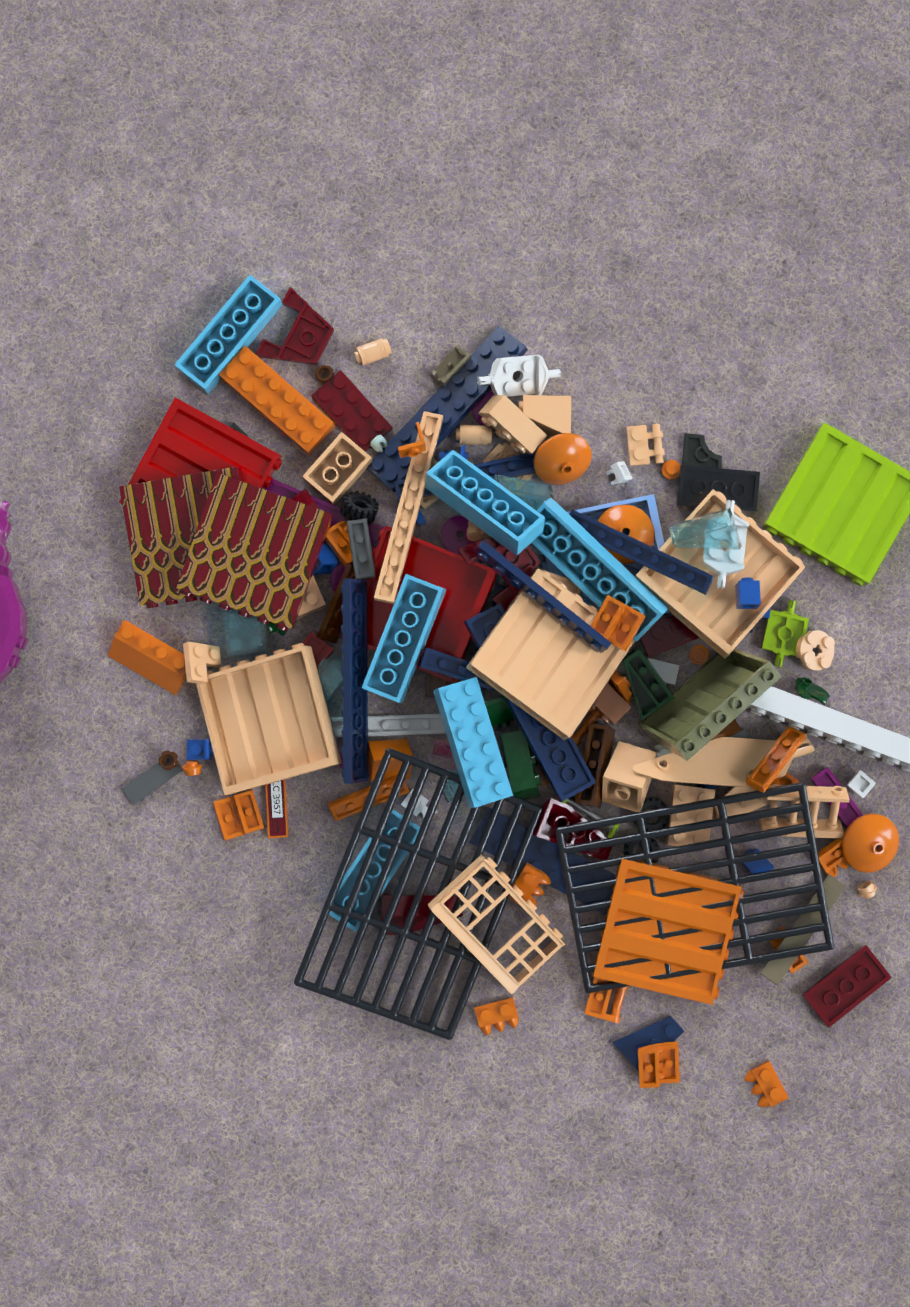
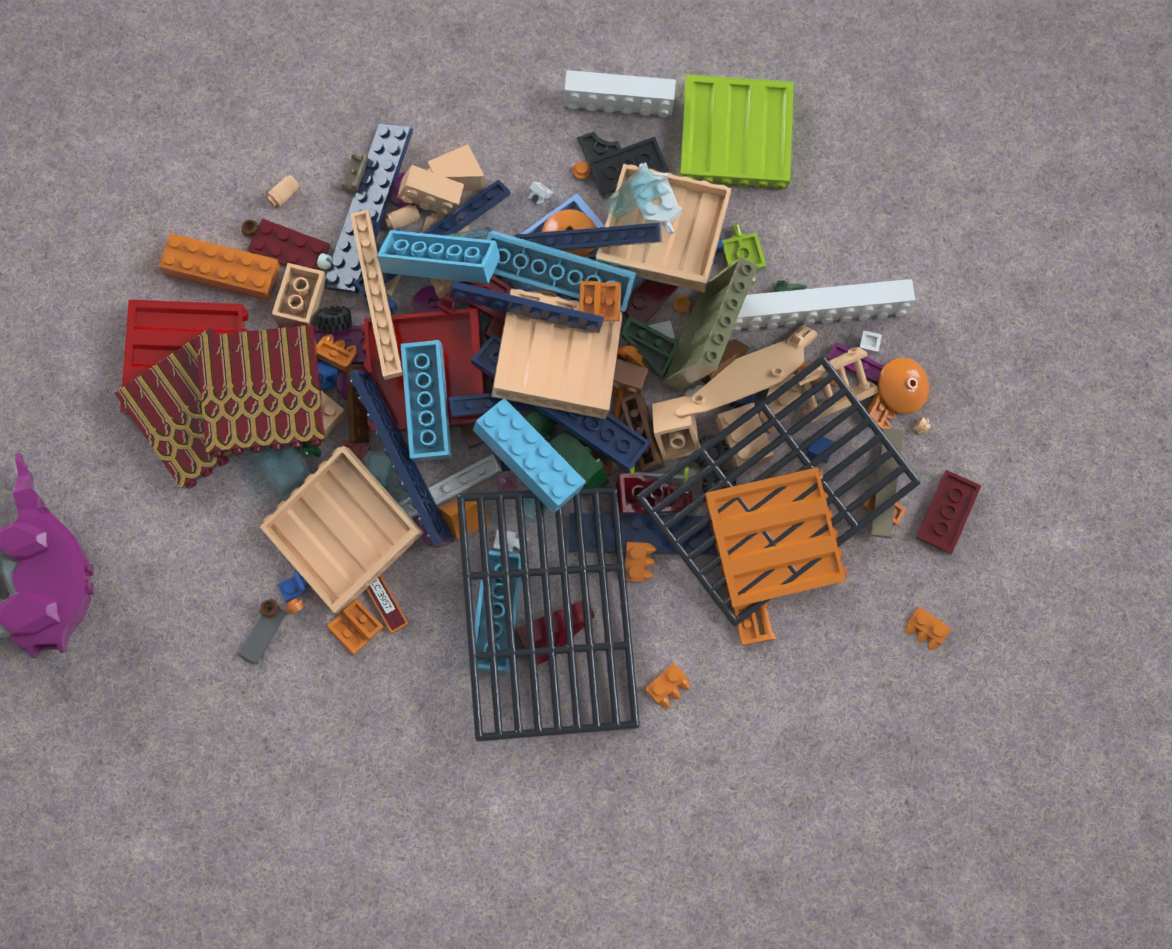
camera: 30 degrees left, 10 degrees down
orange slope [108,620,186,695] -> none
medium azure brick [175,275,283,395] -> none
light nougat plate [183,642,222,684] -> none
dark red wing [255,287,334,365] -> none
orange tile [328,776,410,822] -> none
dark grey tile [347,518,376,580] -> none
orange bracket [398,422,426,458] -> none
light nougat window [428,854,565,995] -> none
white plate [477,355,561,397] -> none
orange dish [533,433,592,485] -> none
dark blue wing [612,1016,684,1071] -> none
light nougat plate [626,424,665,466] -> none
orange slope [638,1041,680,1088] -> none
blue brick [735,577,761,609] -> none
orange tile [746,726,806,793] -> none
light nougat plate [796,630,835,670] -> none
none -> white brick [564,70,676,117]

